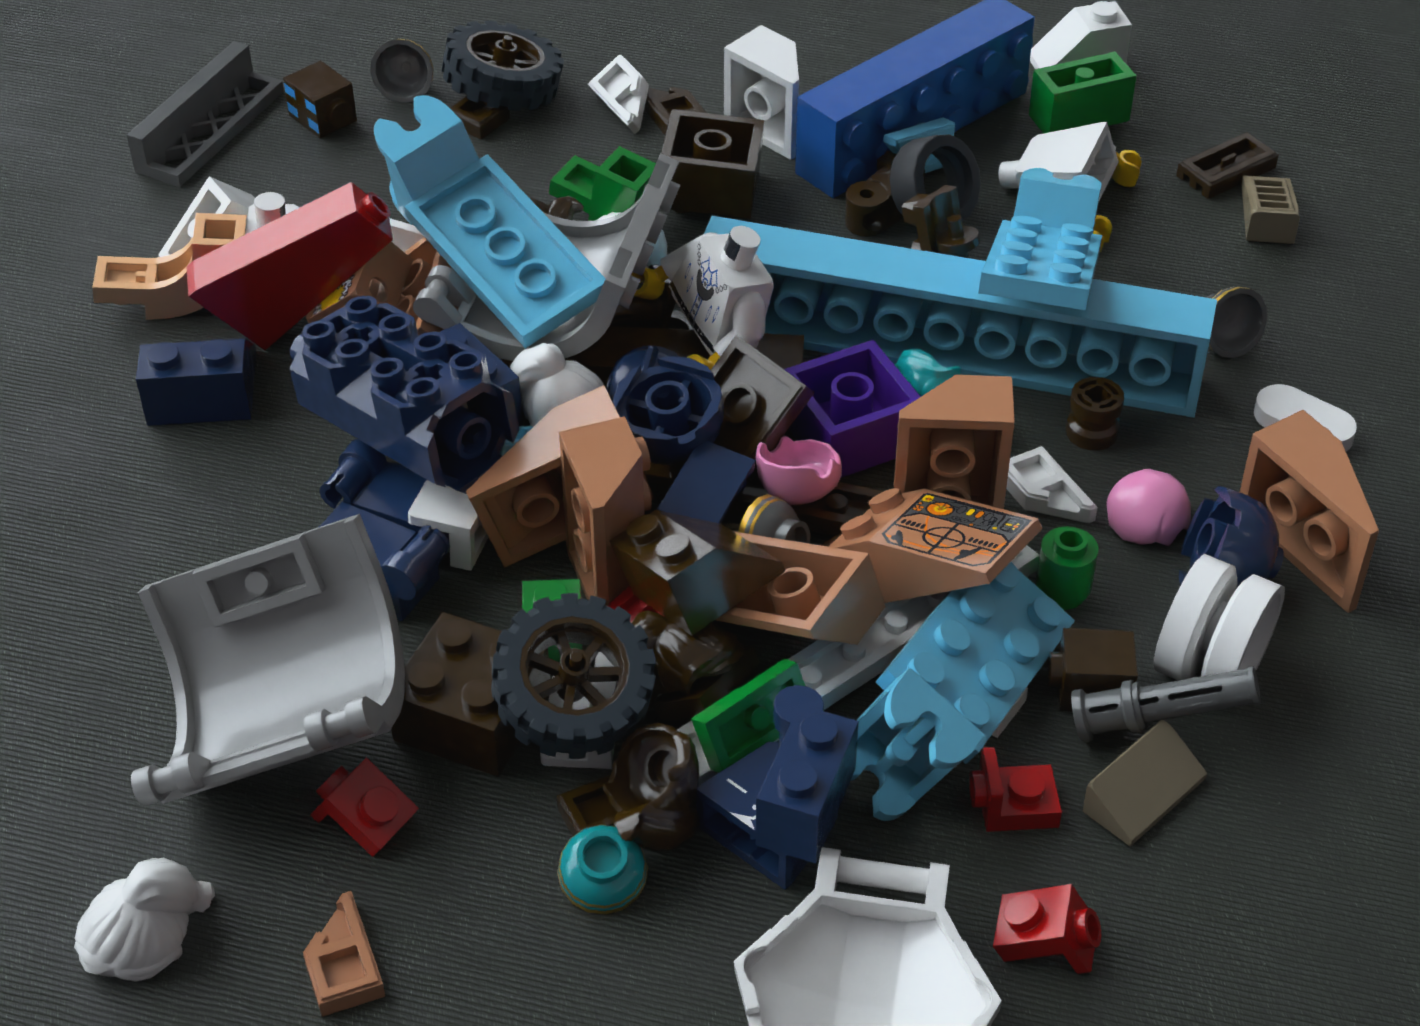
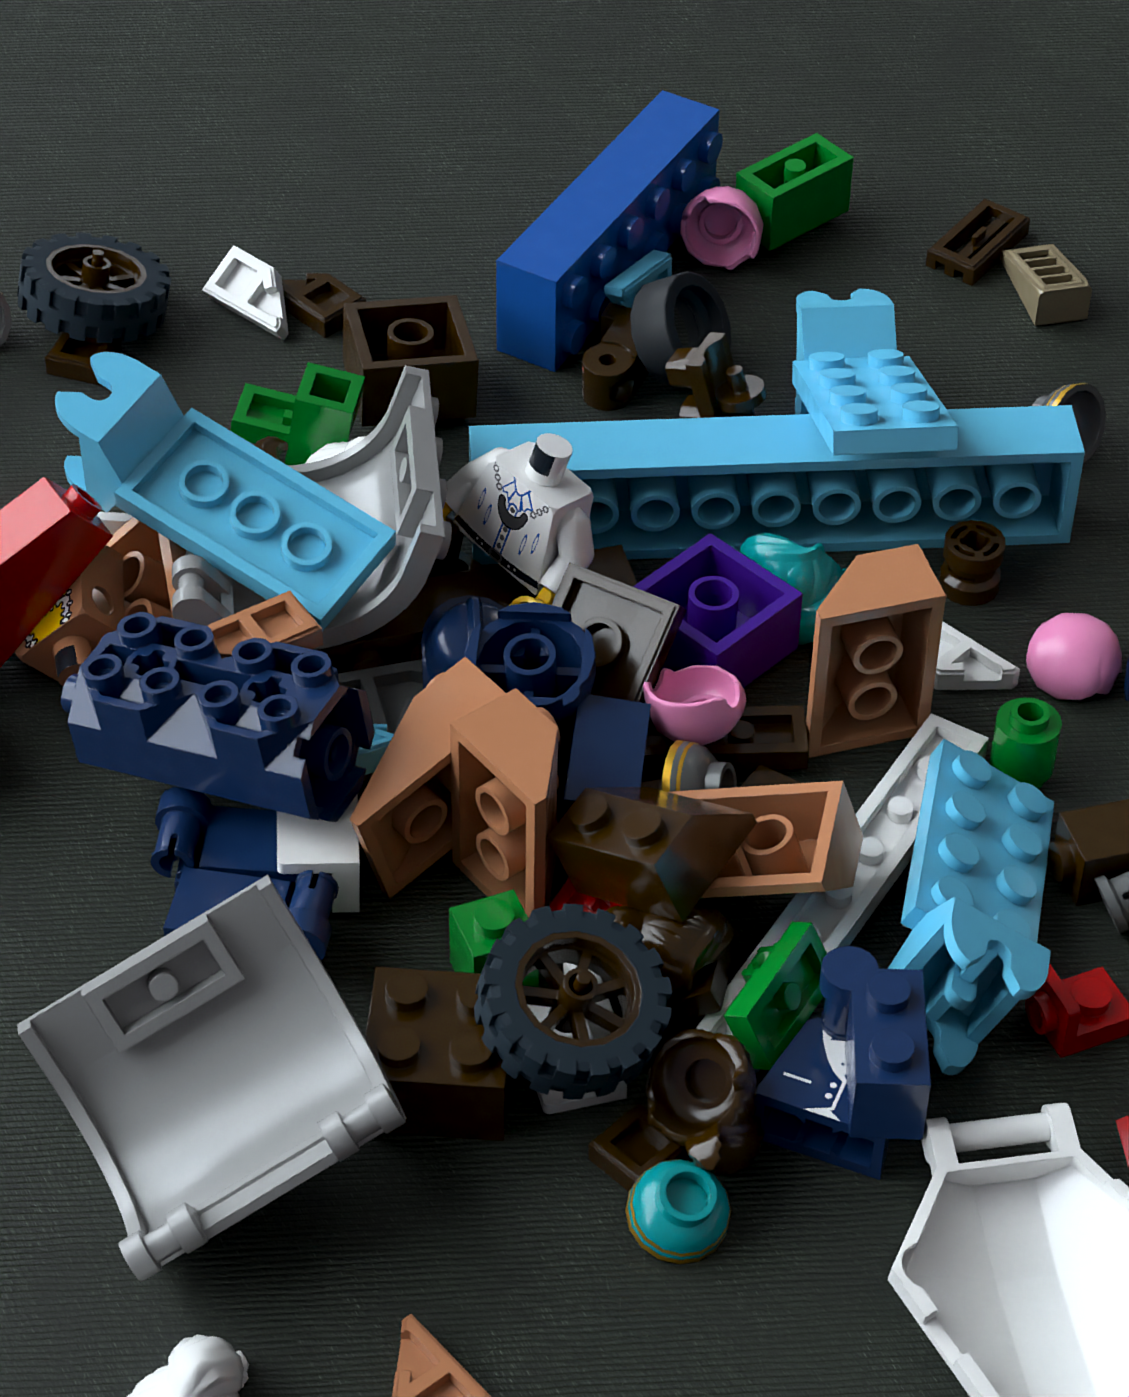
camera: 20 degrees left, 0 degrees up
red bracket [310,757,419,857] -> none
white hair [510,343,609,427] -> none
white slope [724,25,799,160] -> none
nougat slope [828,488,1042,603] -> none
white torso [998,122,1142,253] -> none
white slope [1030,1,1132,69] -> none
none -> nougat tile [207,591,323,658]
none -> bright pink hair [680,186,764,270]

